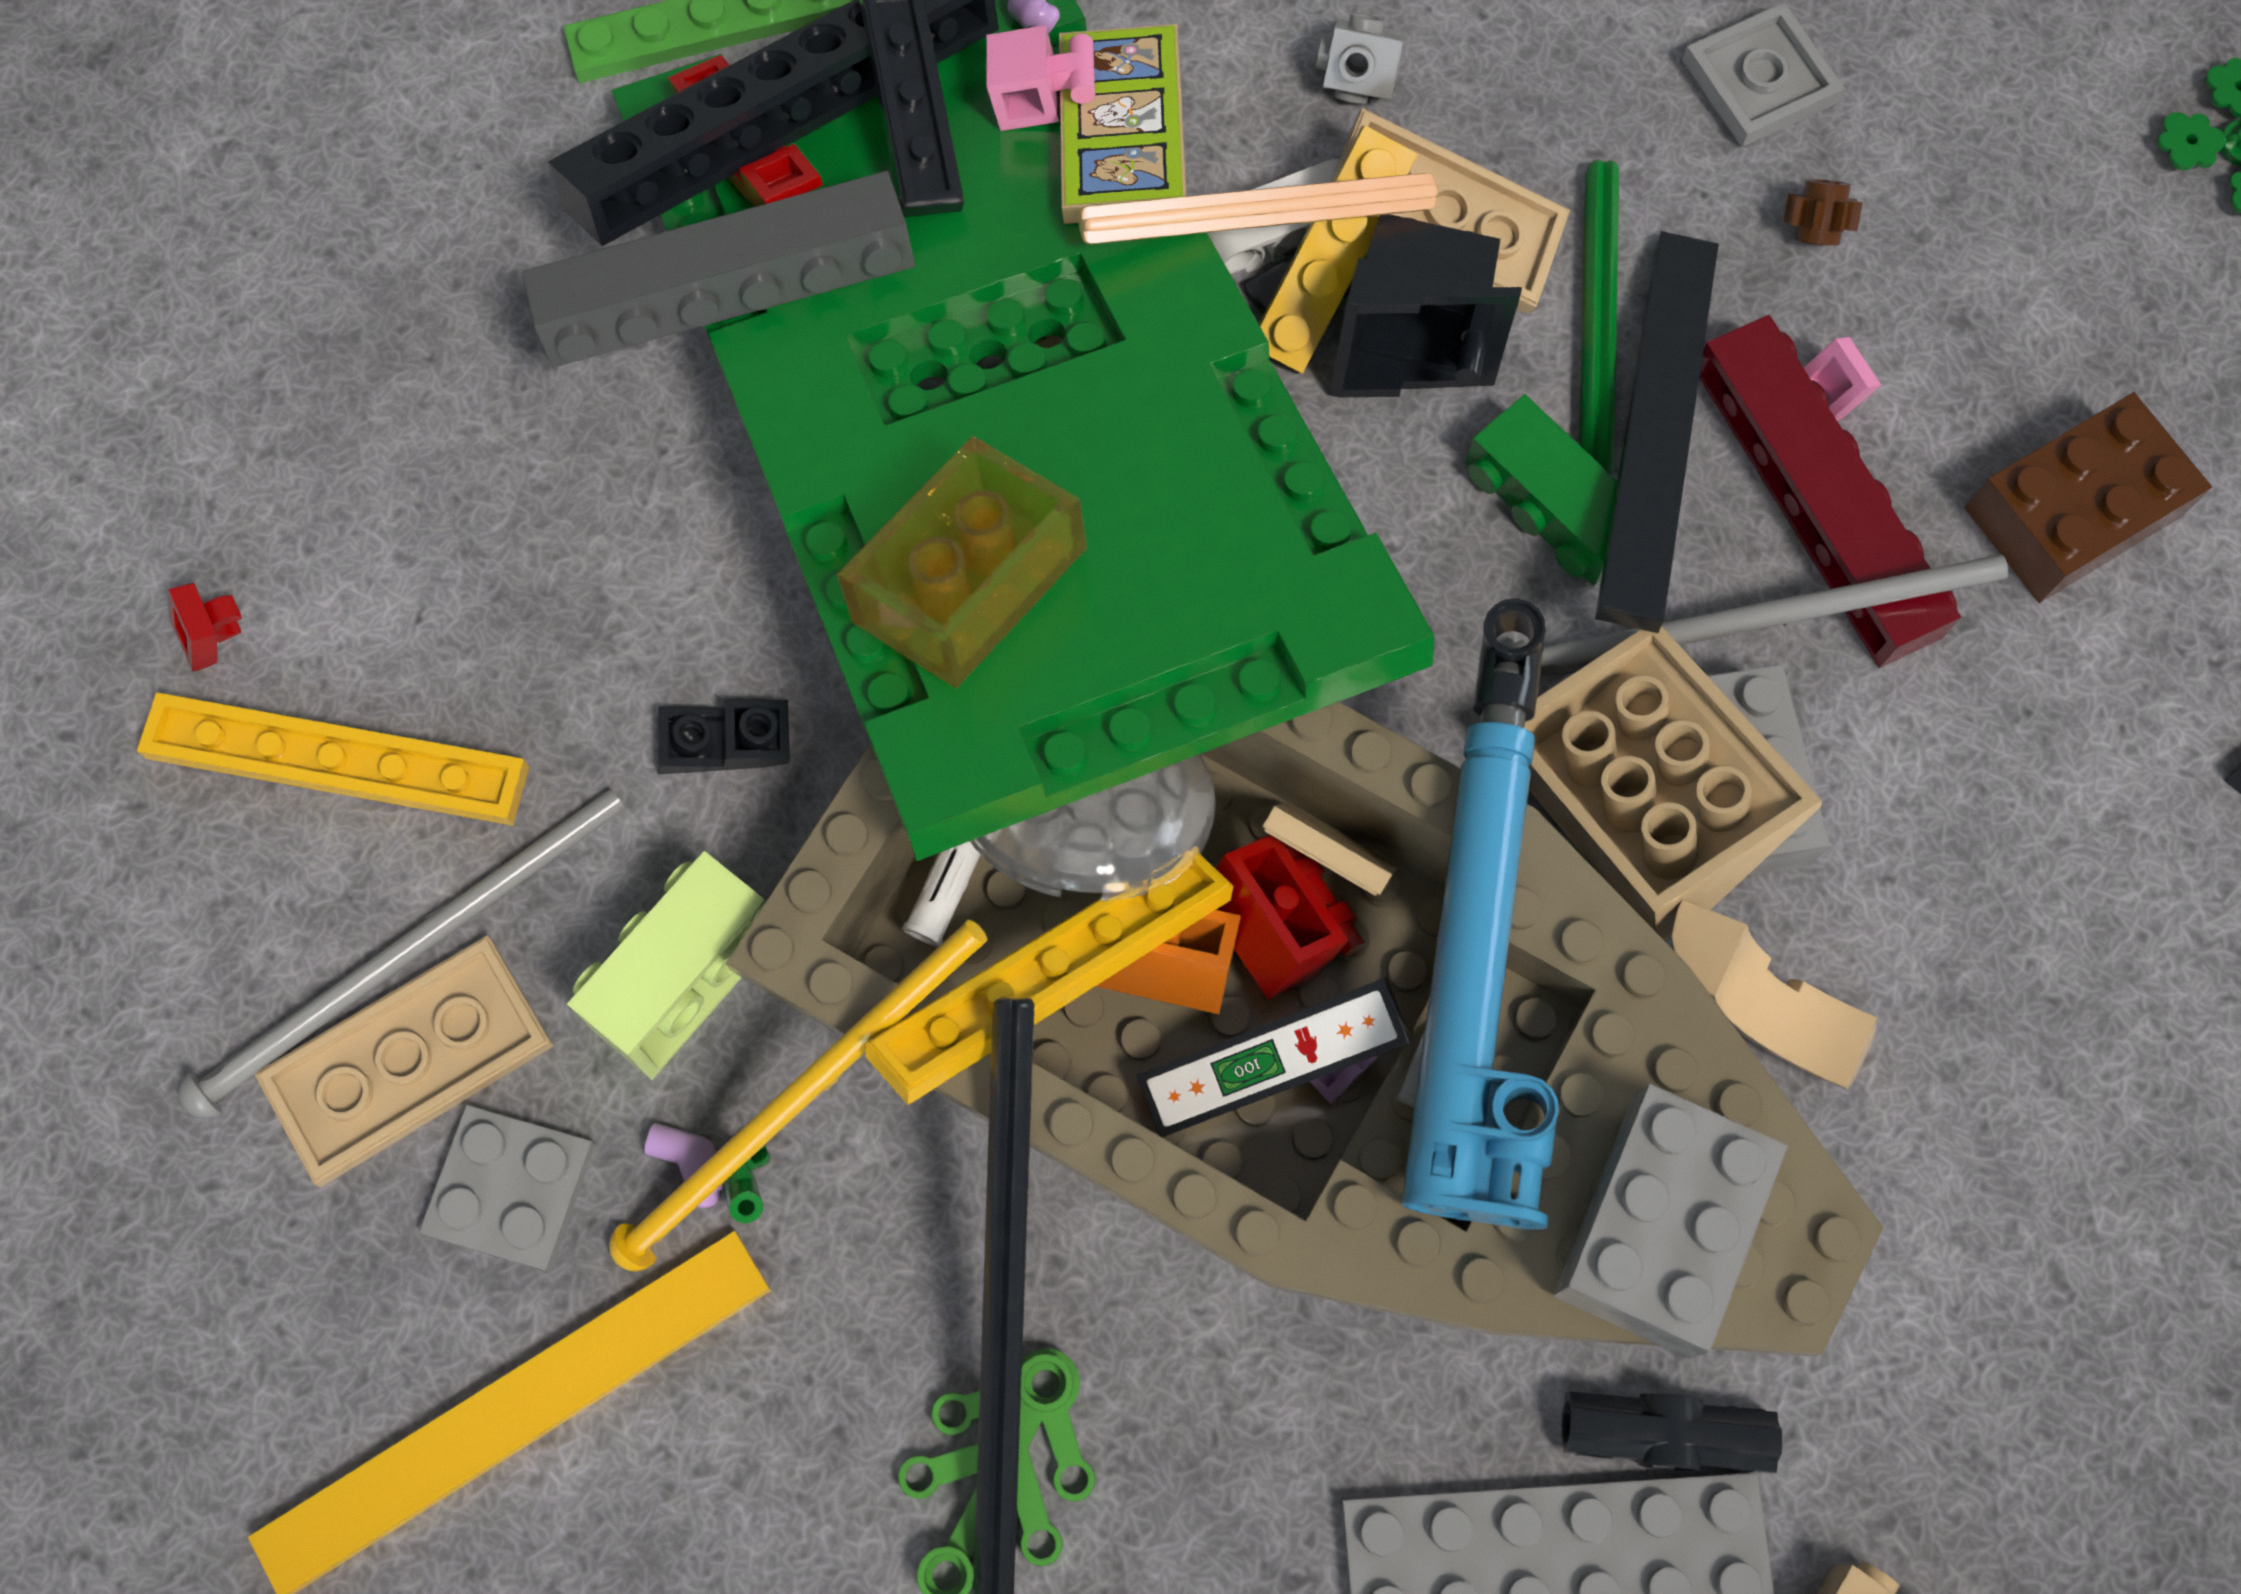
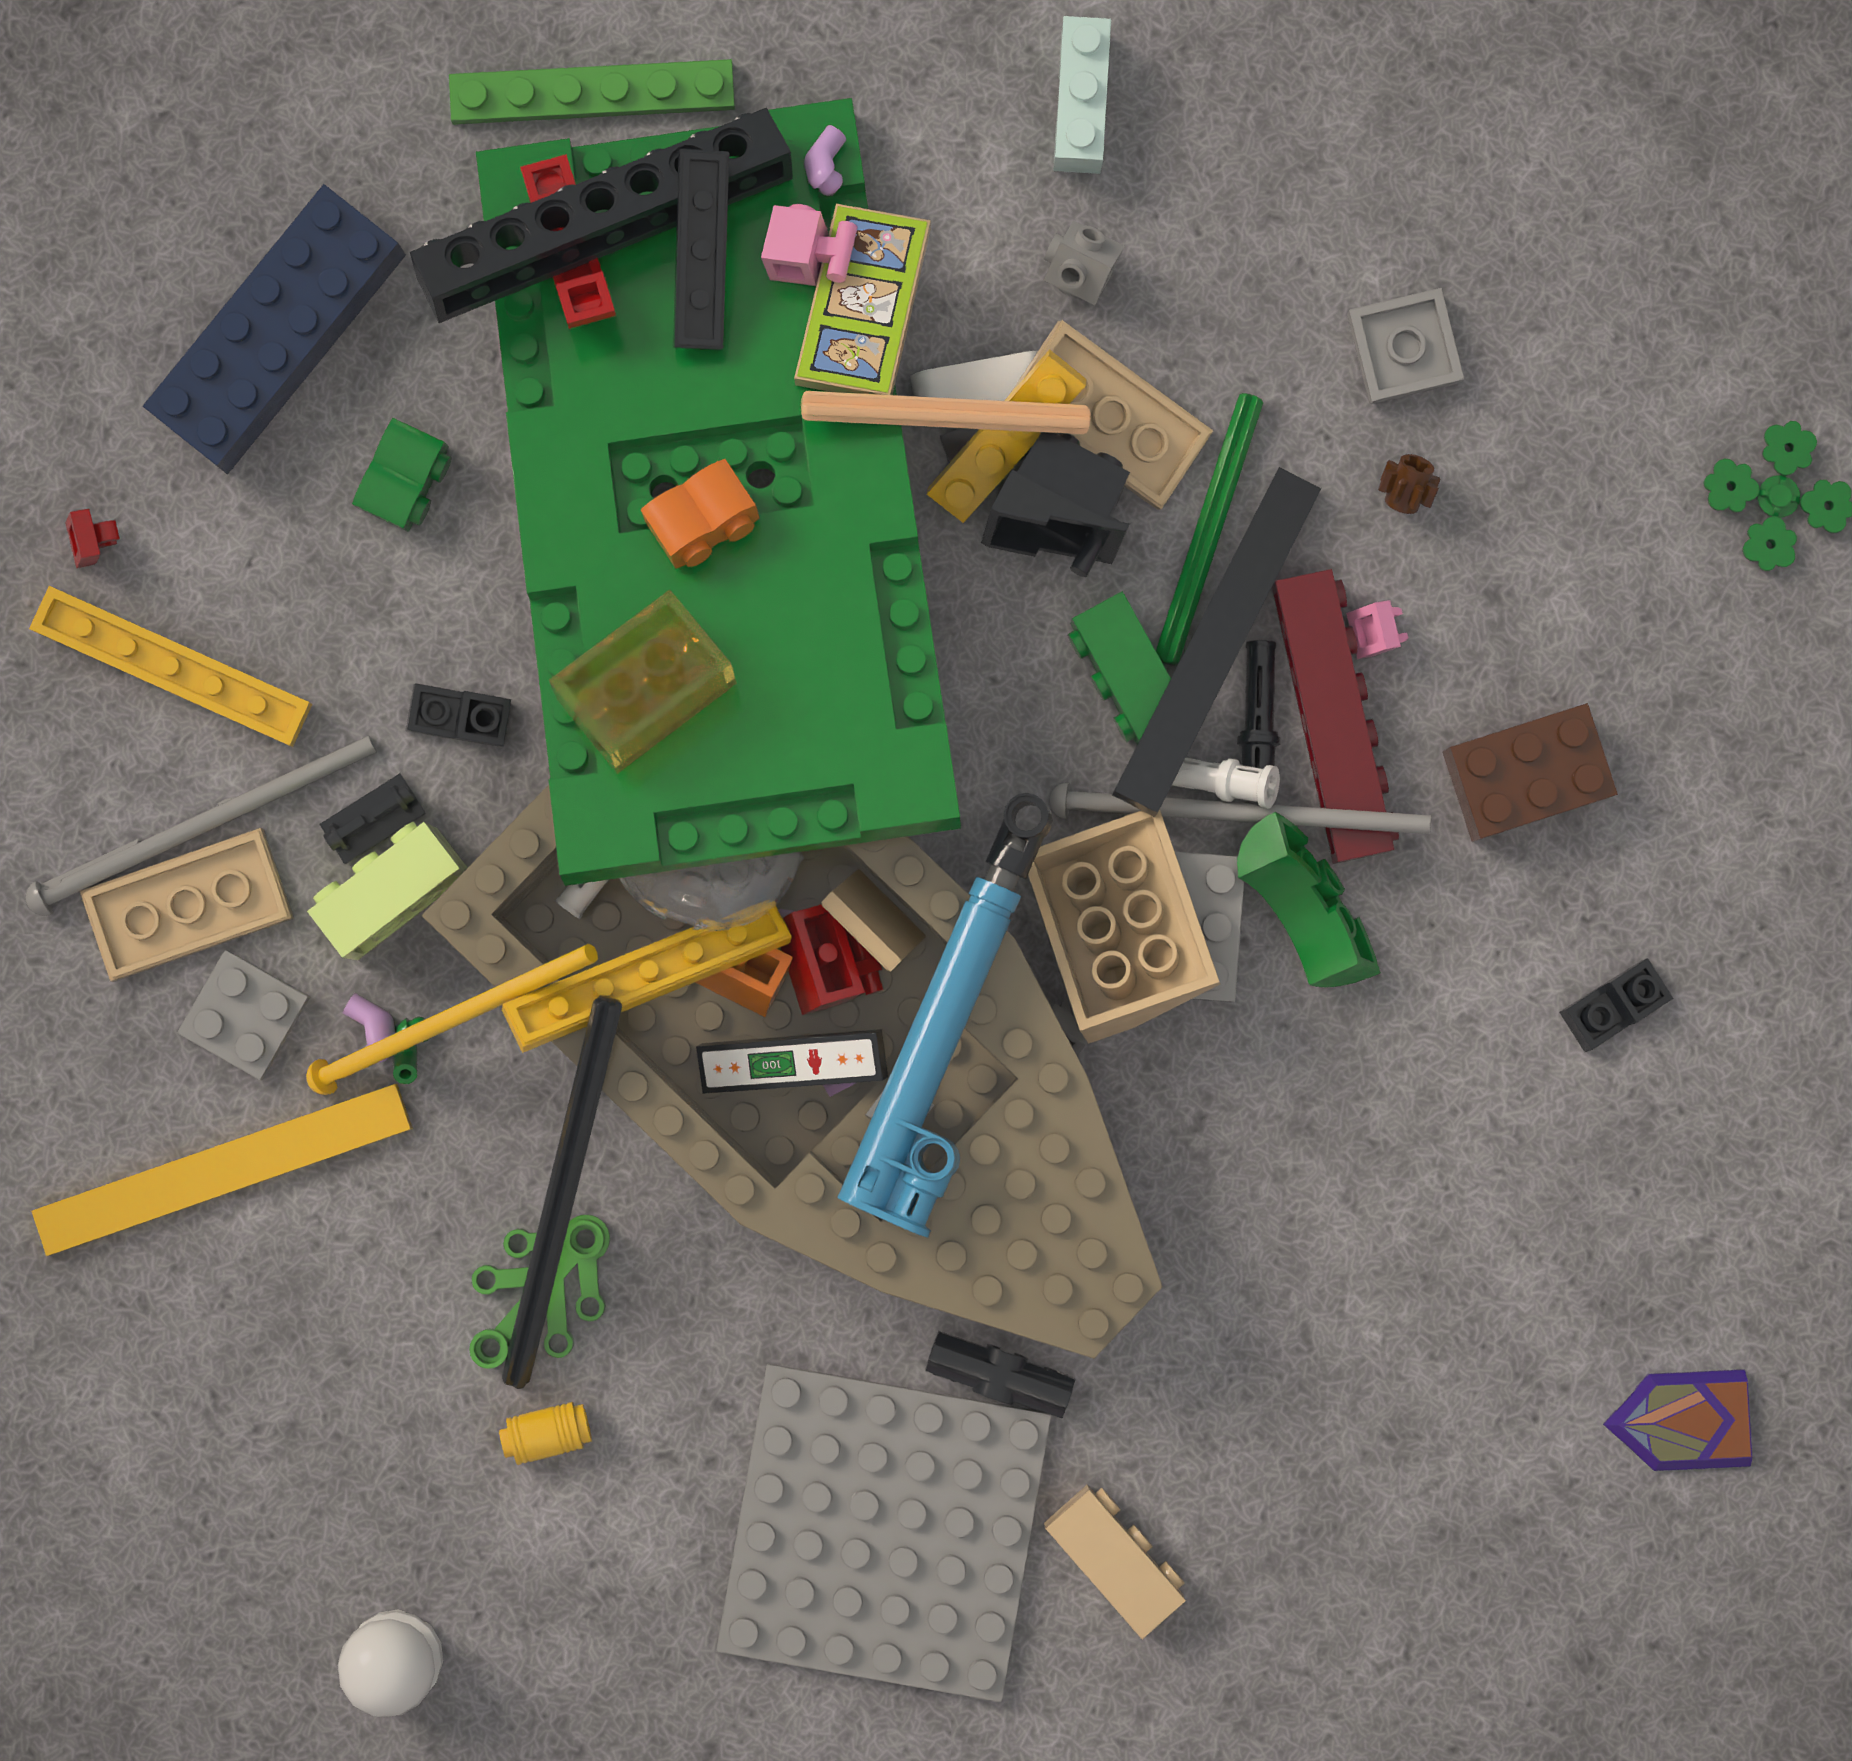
camera: 15 degrees right, 15 degrees up
dark grey brick [522,171,916,368] -> none
light grey brick [1553,1084,1788,1359] -> none
tan brick [1672,900,1877,1090] -> none
none -> dark blue brick [142,184,406,475]
none -> black hinge [319,773,426,864]
none -> green brick [352,418,452,532]
none -> orange brick [641,459,760,569]
none -> white pin [1172,758,1280,809]
none -> black pin [1237,640,1280,769]
none -> green brick [1237,812,1381,988]

